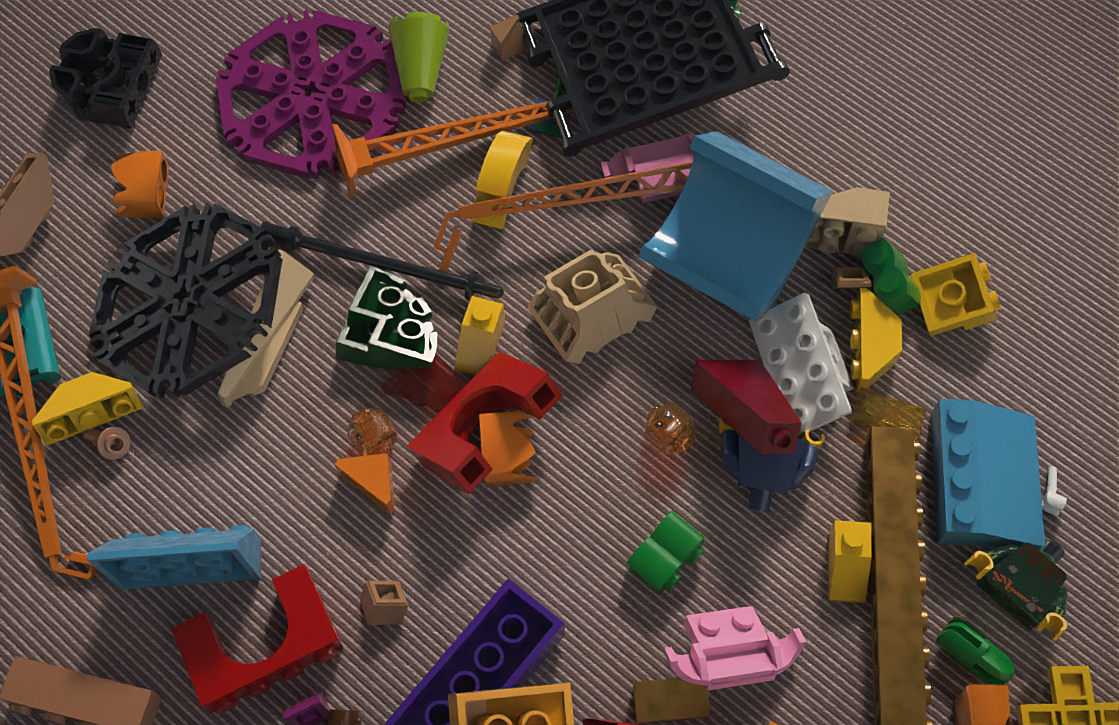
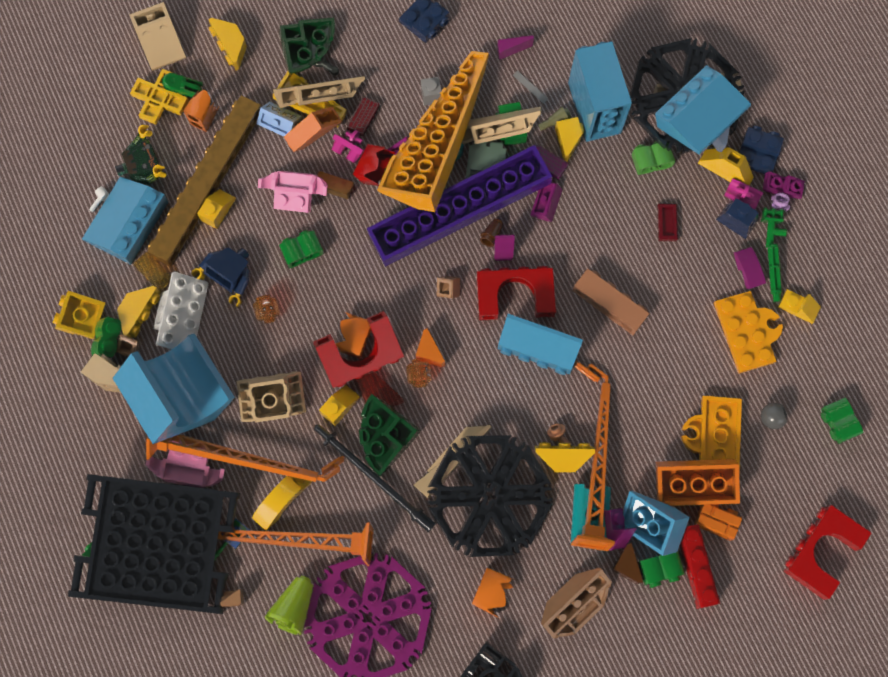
camera: 160 degrees left, 10 degrees up
dark red slope [691,360,802,454] -> none
green arm [936,617,1015,685] -> none

